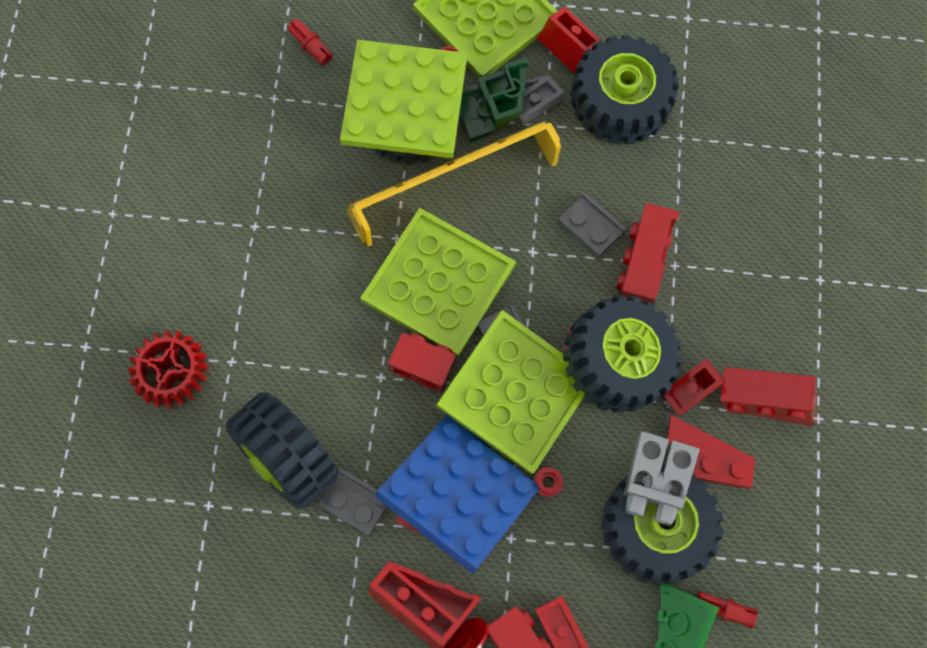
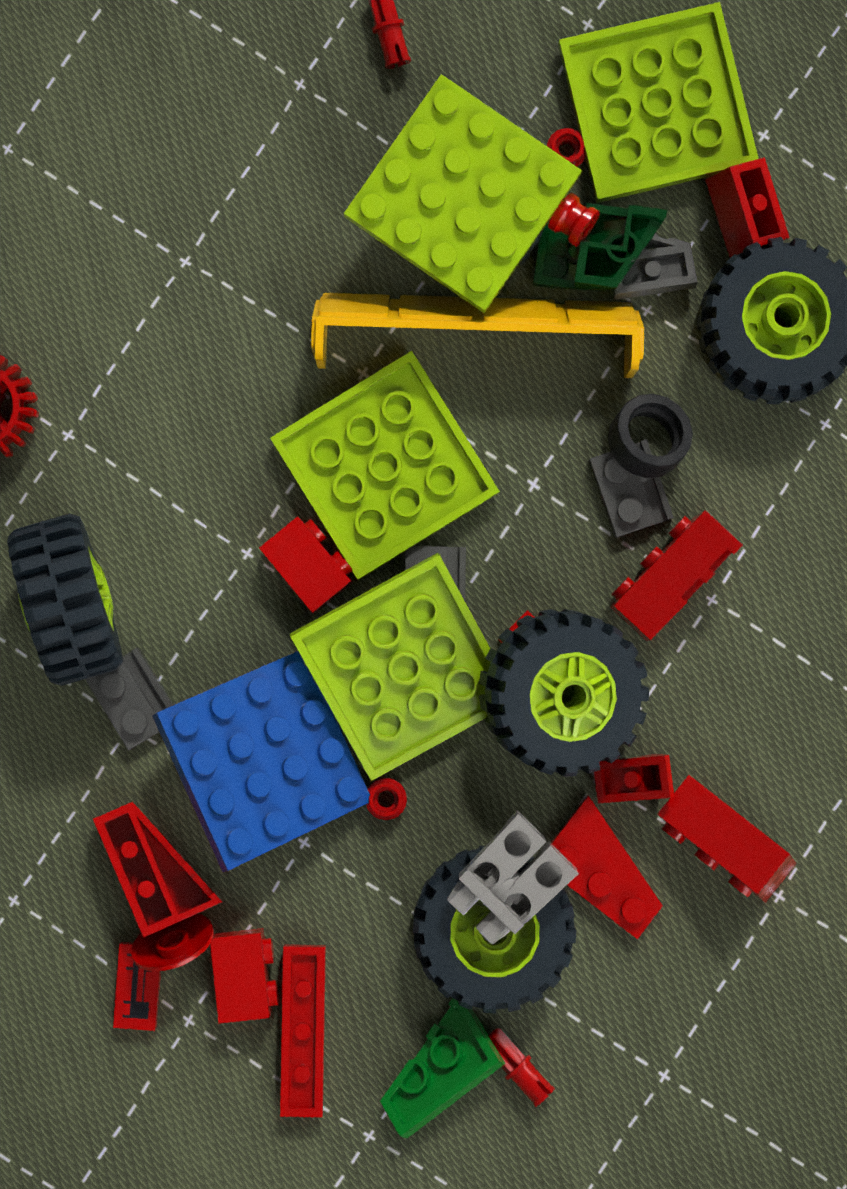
camera: 30 degrees right, 15 degrees up
none -> red wheel [548,192,600,247]
none -> black tyre [608,393,693,478]

